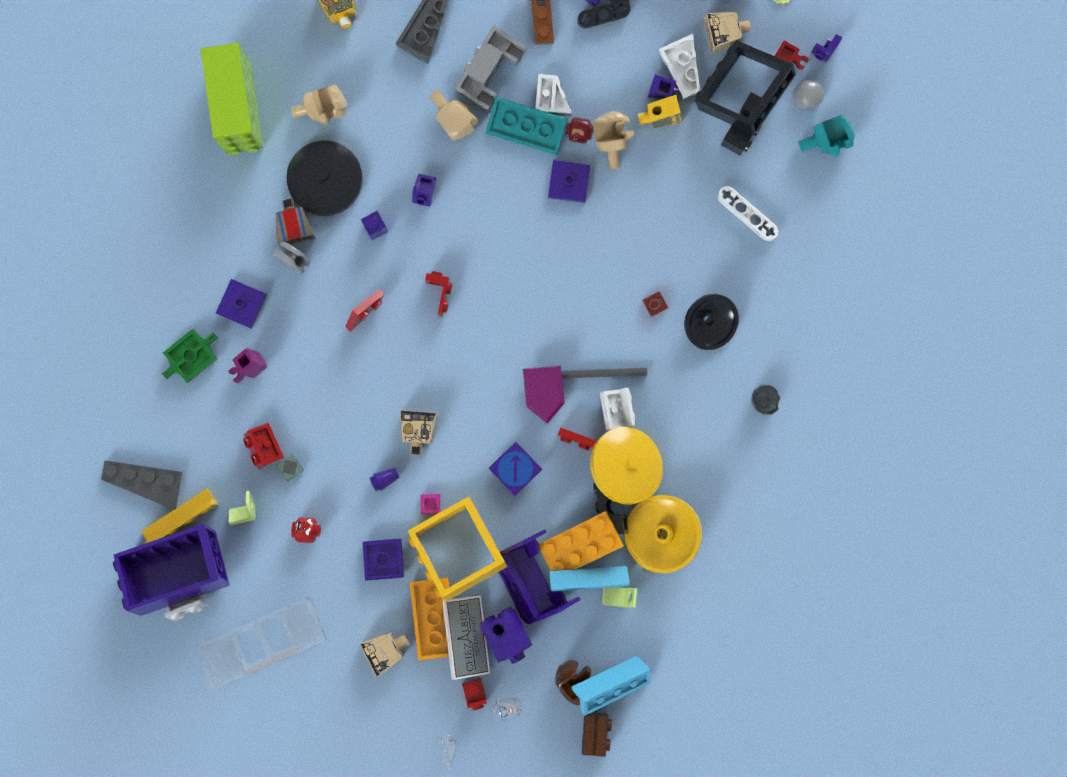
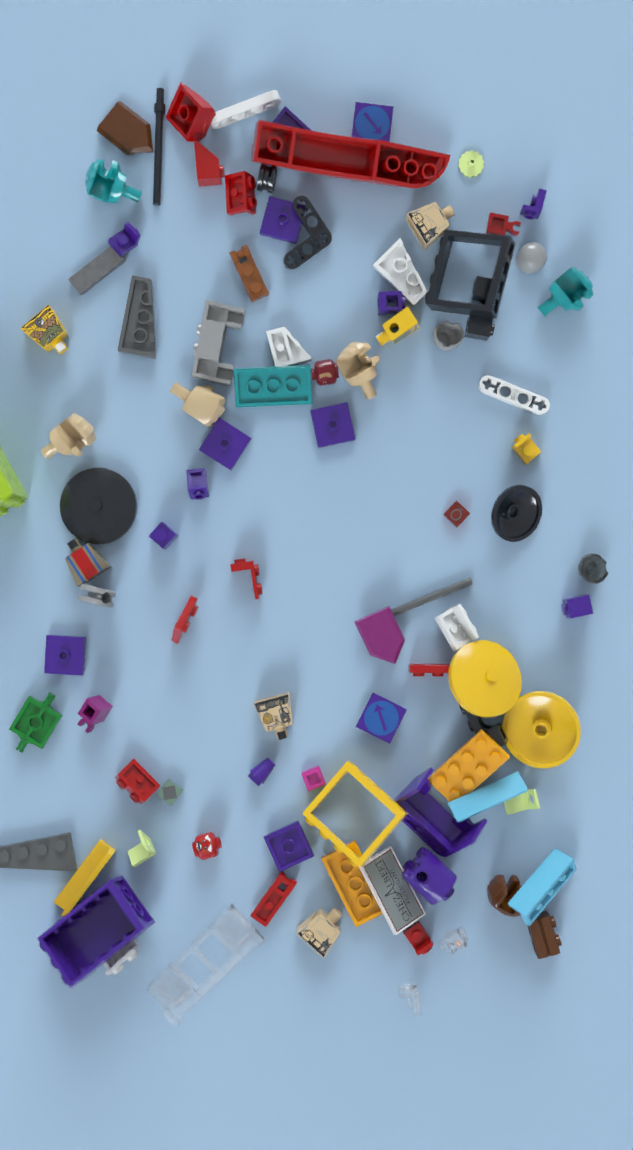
camera: 20 degrees left, 5 degrees up
none -> dark purple plate [199,418,252,471]
none -> red plate [250,871,297,927]
none -> light grey hair [433,321,464,351]
none -> yellow bracket [511,433,541,465]
none -> dark purple brick [561,594,593,619]

